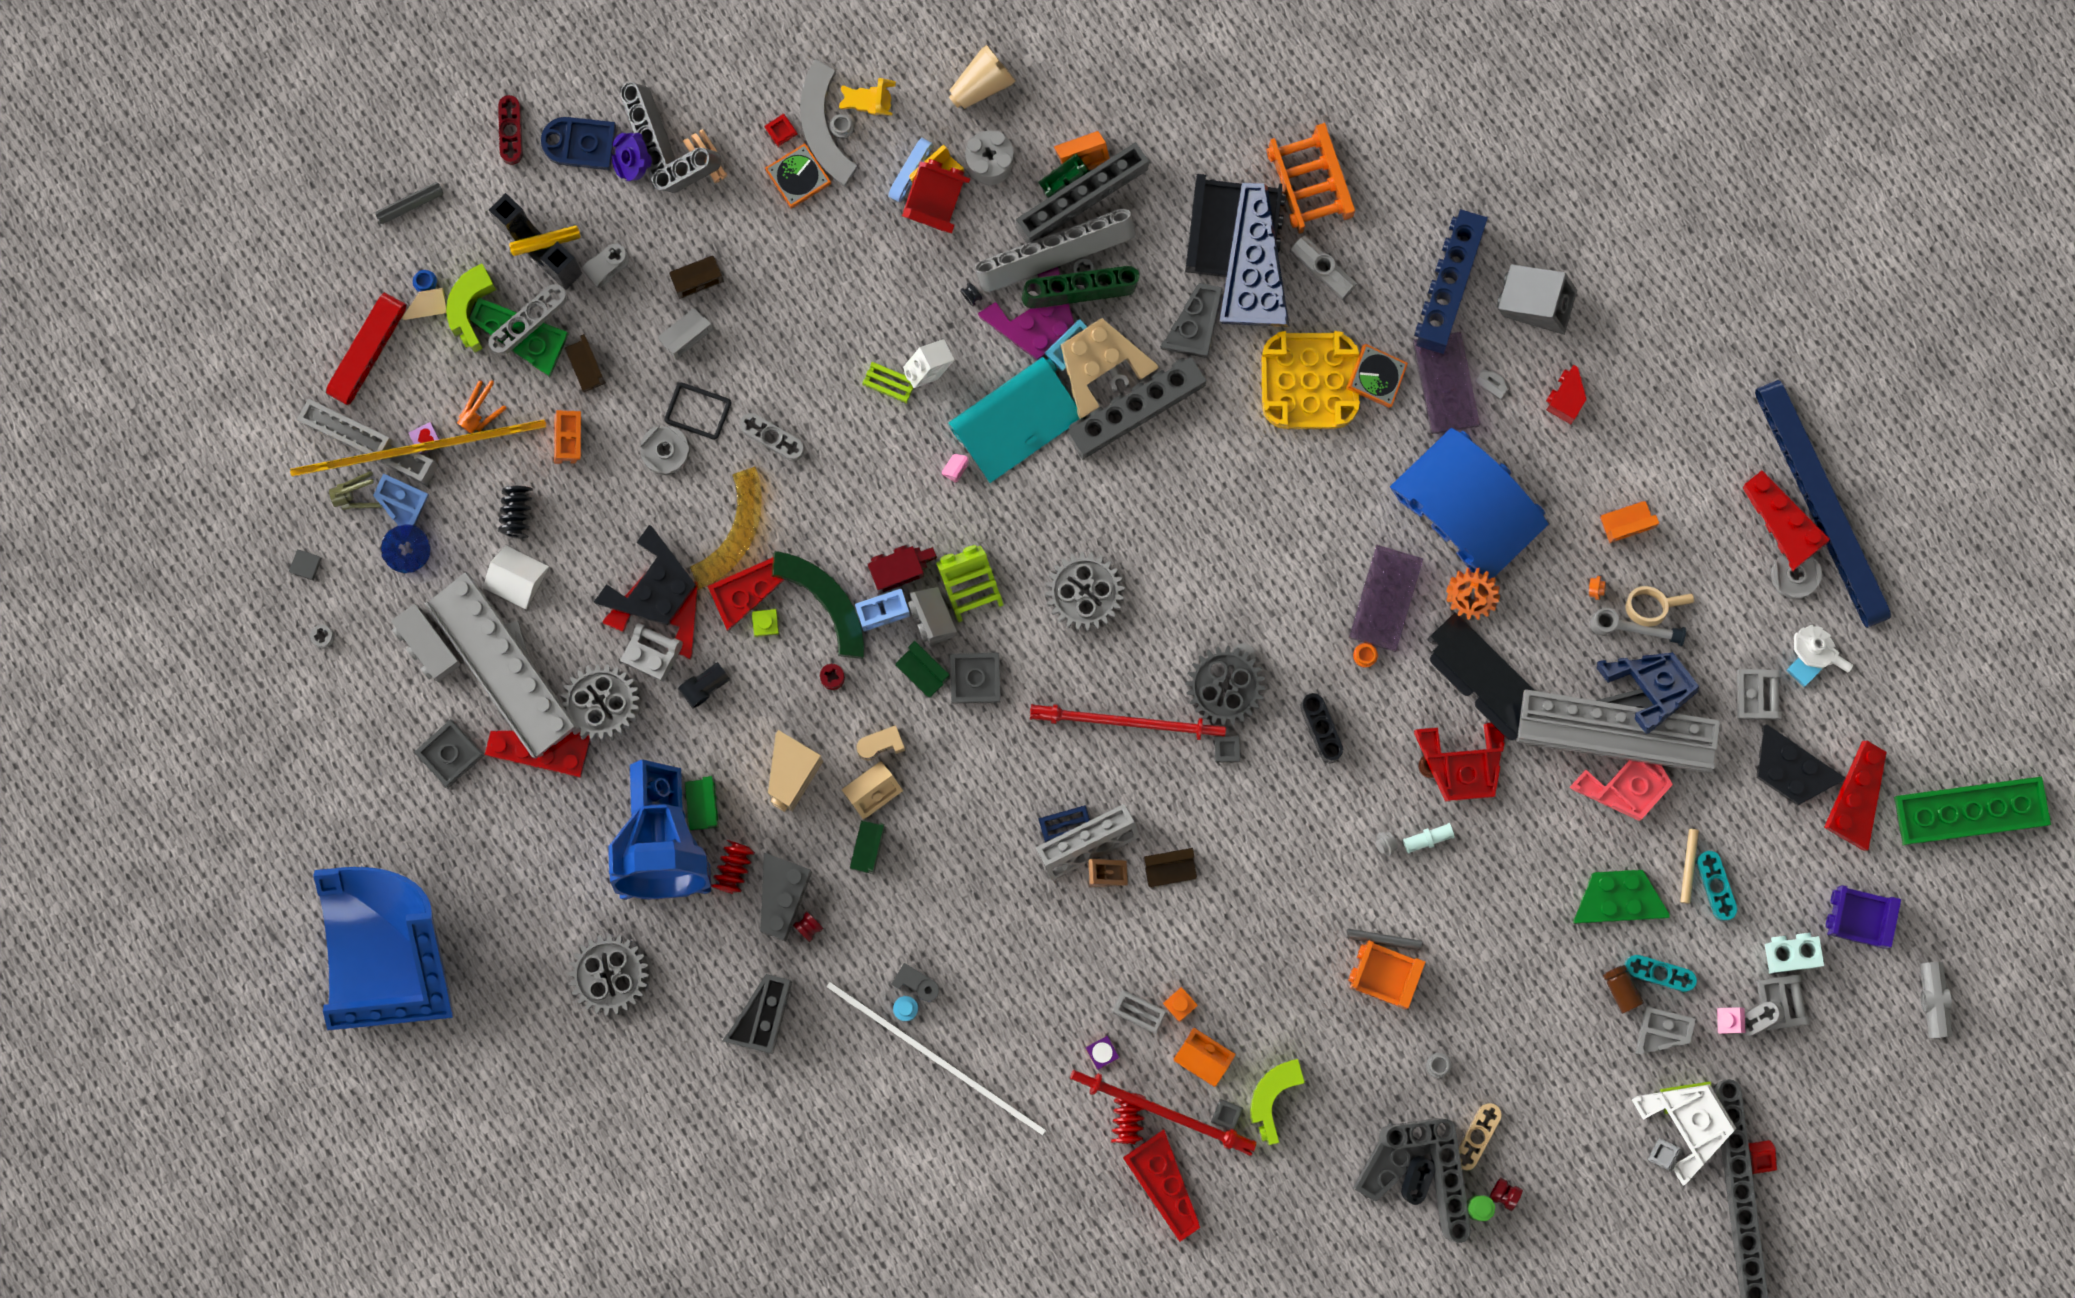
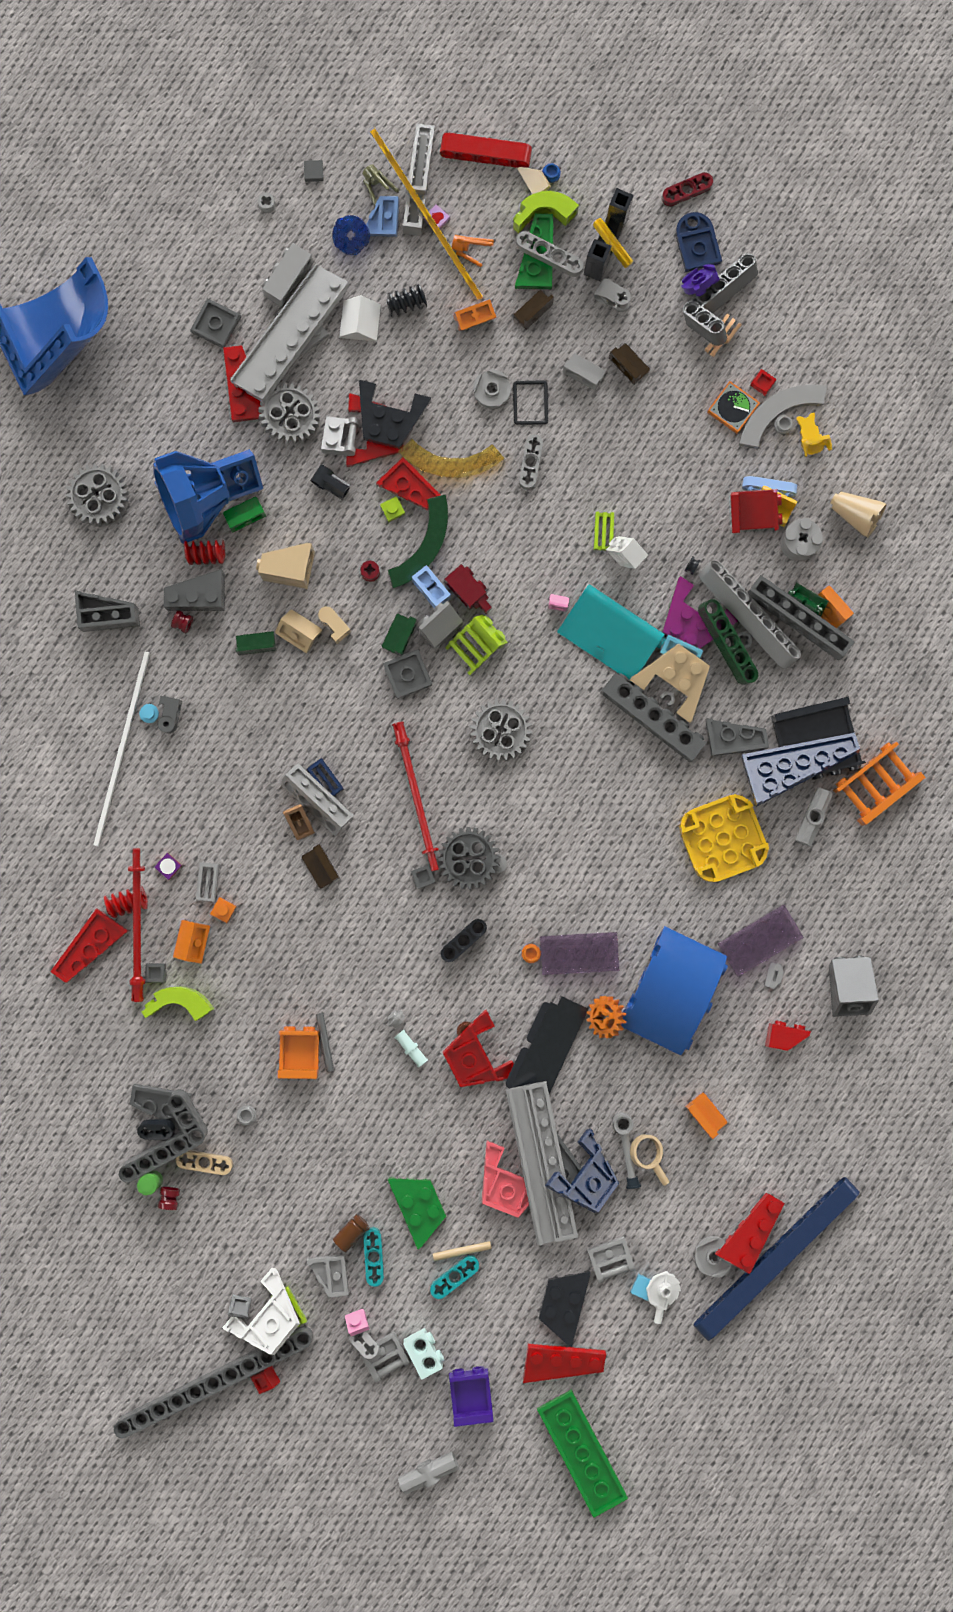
camera: 65 degrees right, 5 degrees up
dark grey axle [375,182,443,224] -> none
tile [1346,344,1408,408] -> none
dark blue brick [1414,209,1488,354] -> none
orange plate [1589,576,1606,600] -> none

